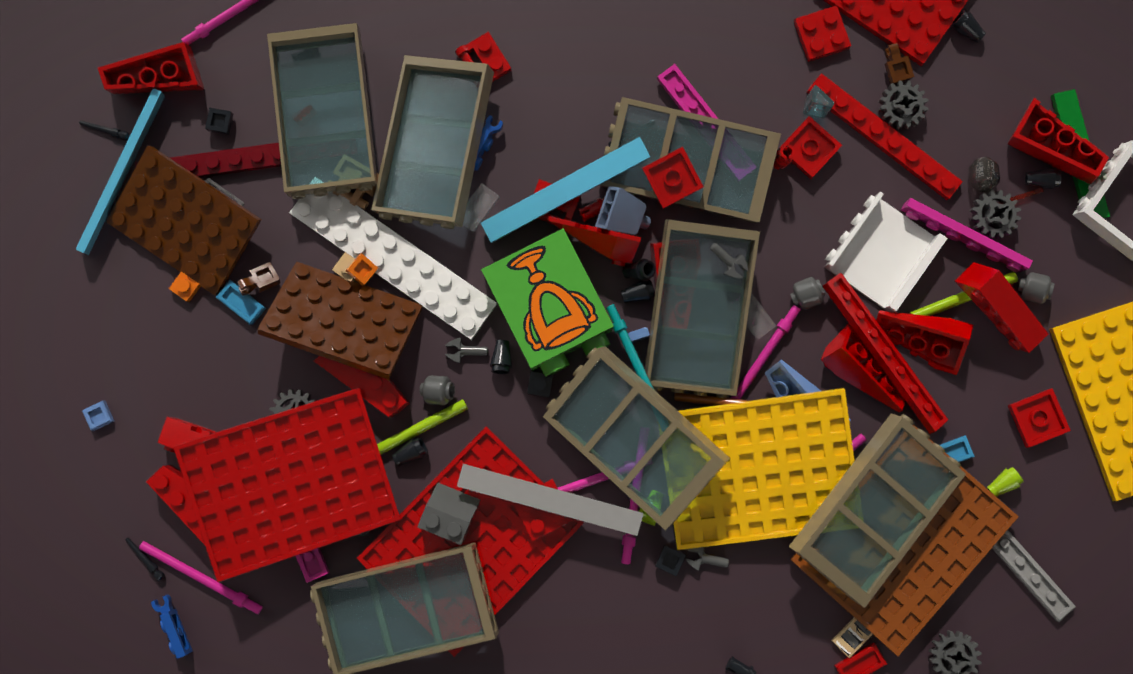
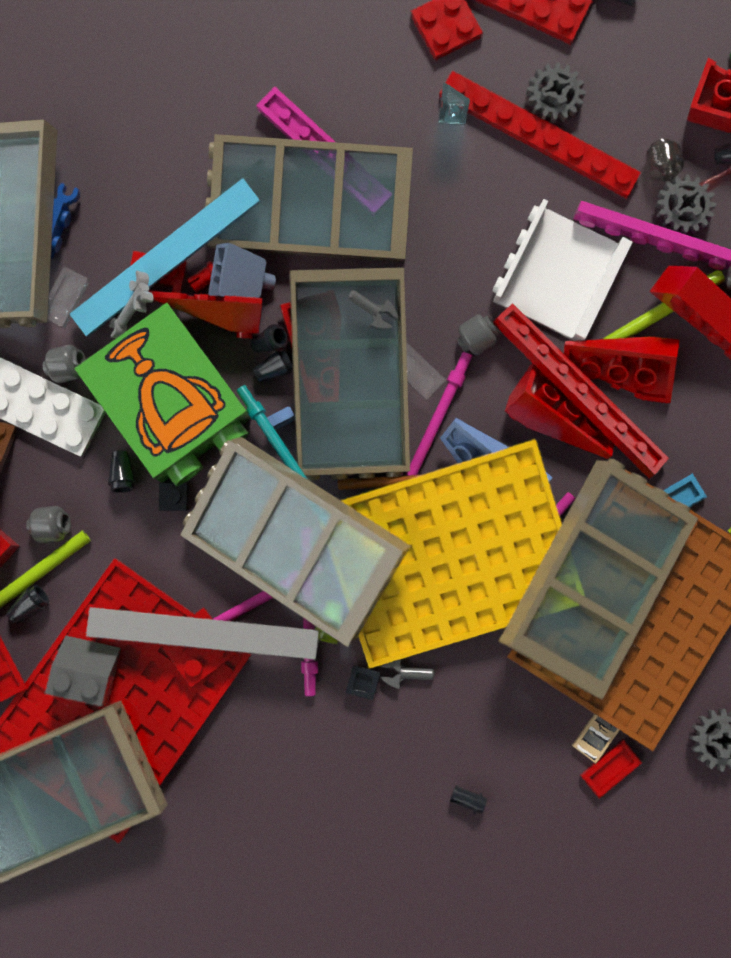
camera: 15 degrees left, 0 degrees up
dark grey bar [445,338,489,363] -> none
red plate [455,31,512,89] -> none
red plate [642,147,703,209] -> none
red pin [773,145,795,170] -> none
red plate [778,116,842,179] -> none
reddish brown plate [884,43,915,84] -> none
none -> dark grey head [42,345,86,383]
none -> light grey bar [109,270,153,339]

